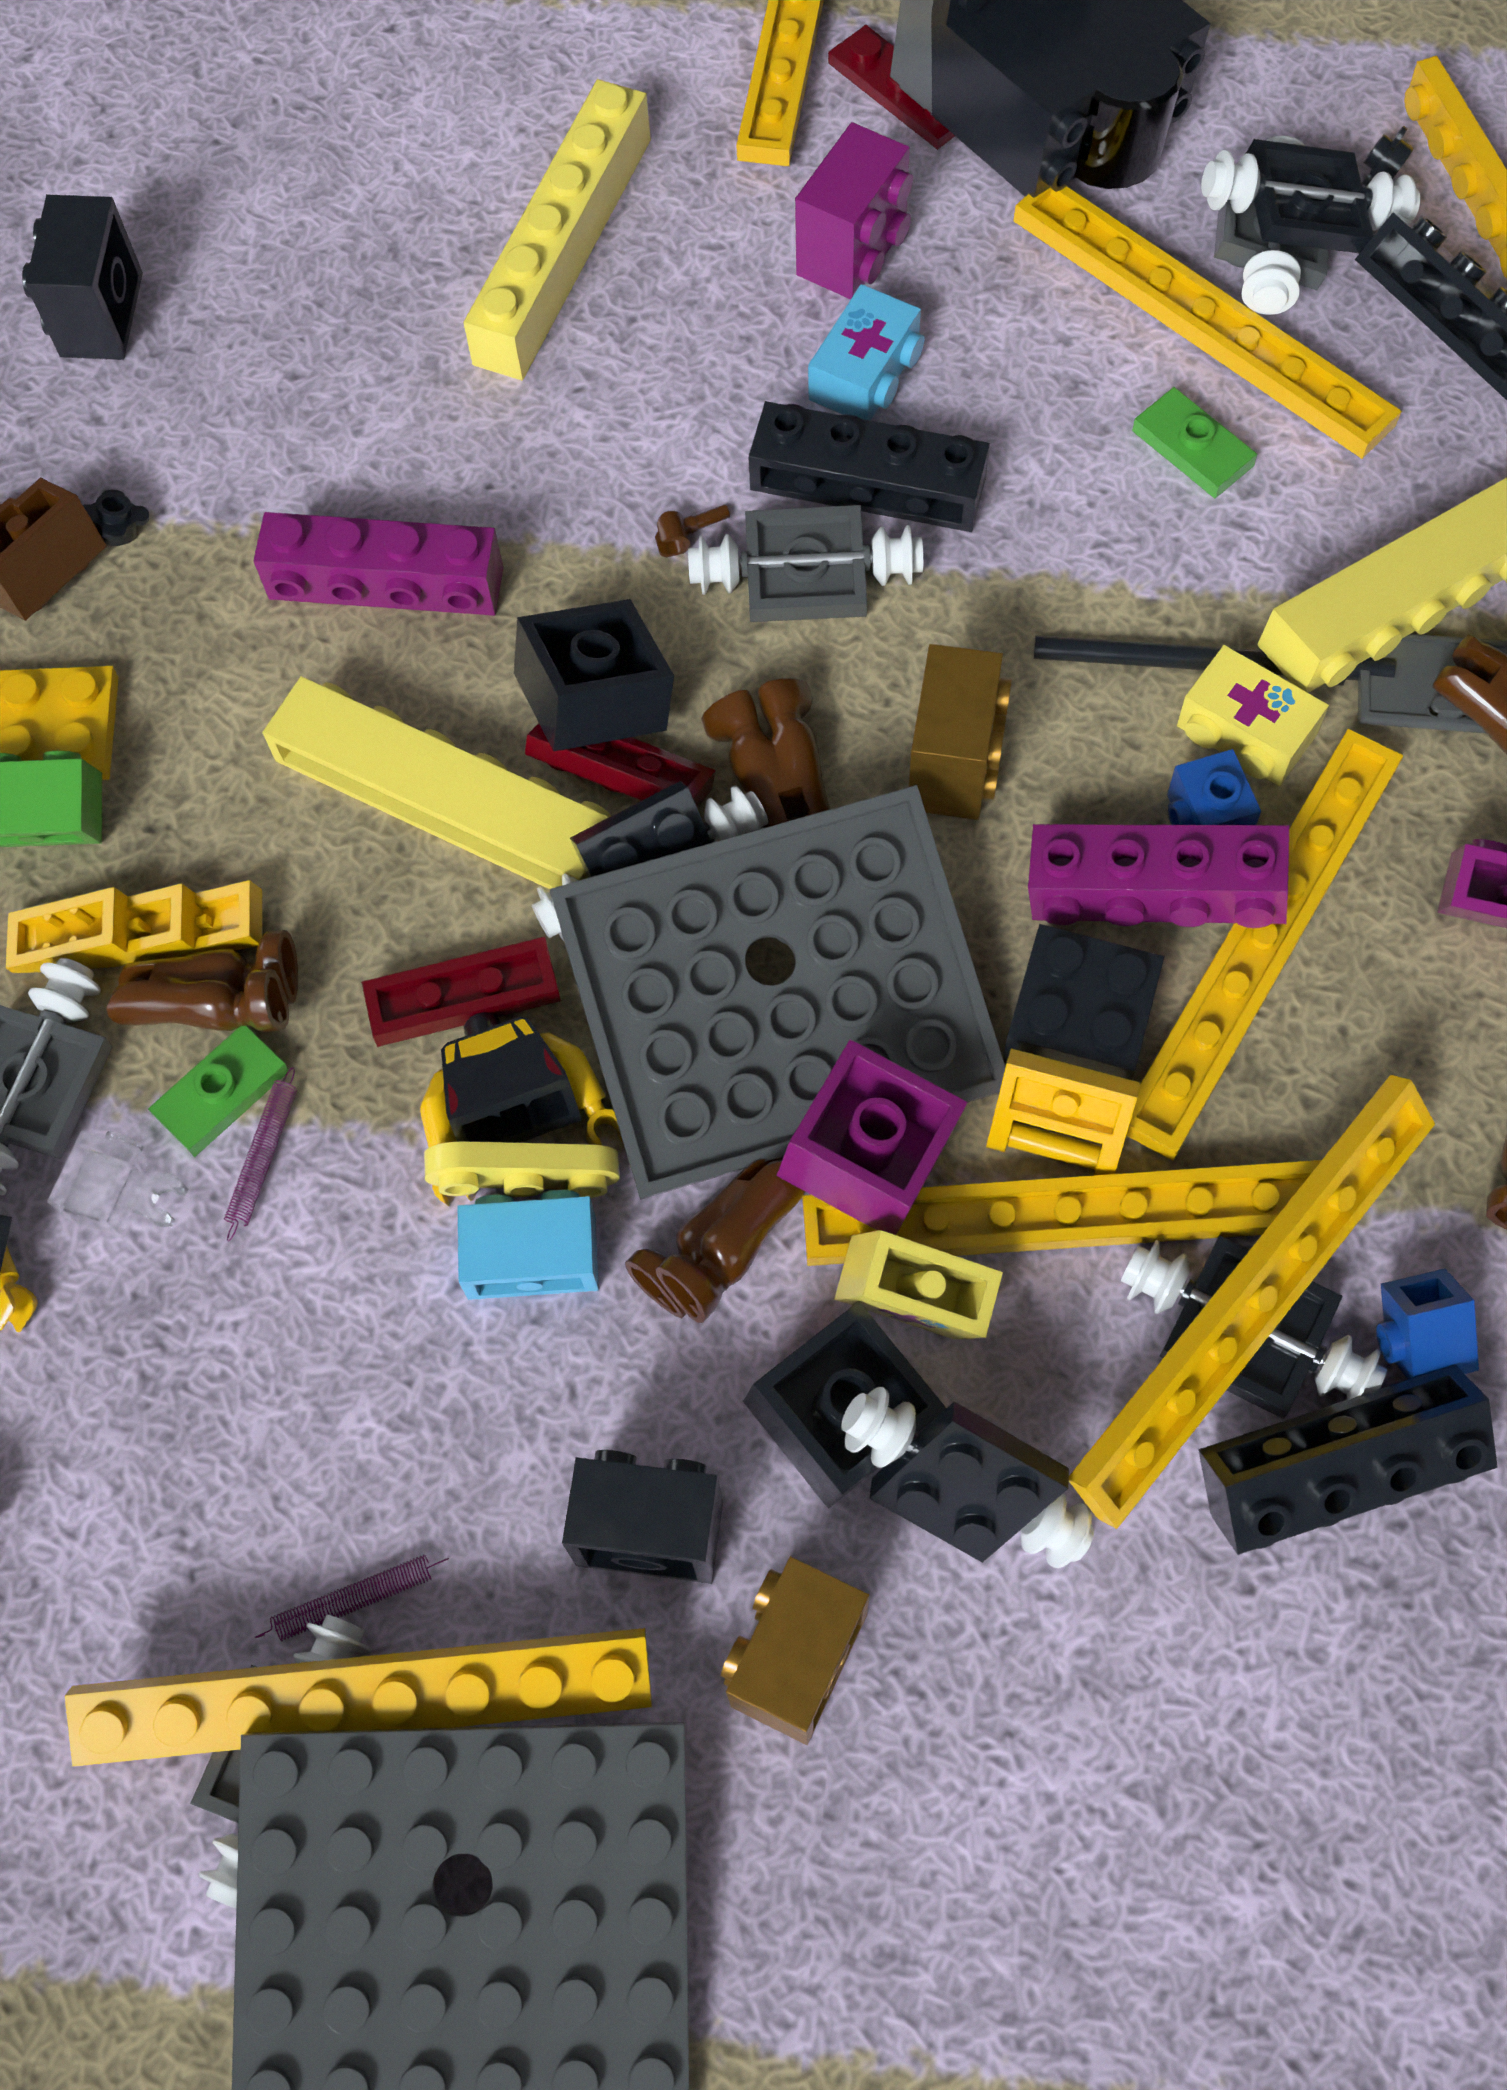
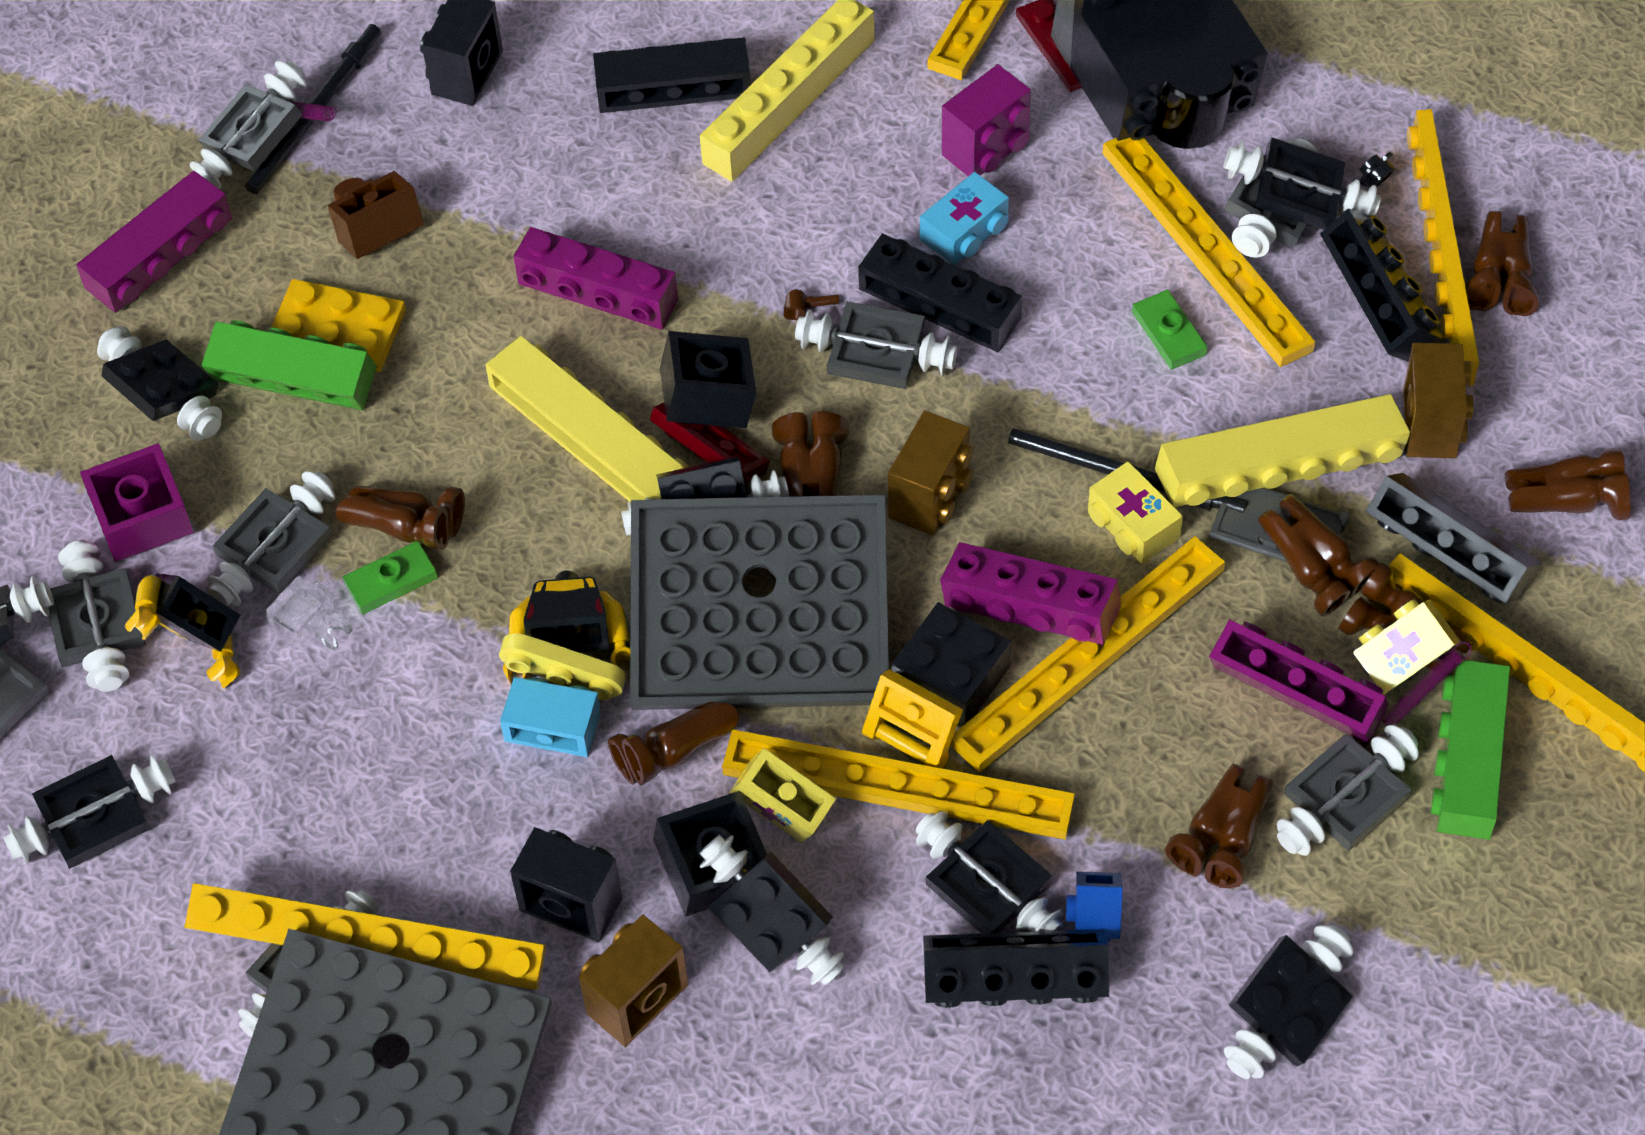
camera: 15 degrees right, 10 degrees down
yellow slope [6,880,262,973] -> none
black plate [83,489,149,546] -> none
magenta piece [224,1067,297,1242] -> none
magenta piece [255,1554,449,1642] -> none
dark red plate [361,936,561,1047] -> none
magenta brick [777,1039,968,1235] -> none
yellow plate [1069,1074,1435,1529] -> none
blue brick [1167,749,1261,825] -> none
none -> black brick [593,37,751,113]

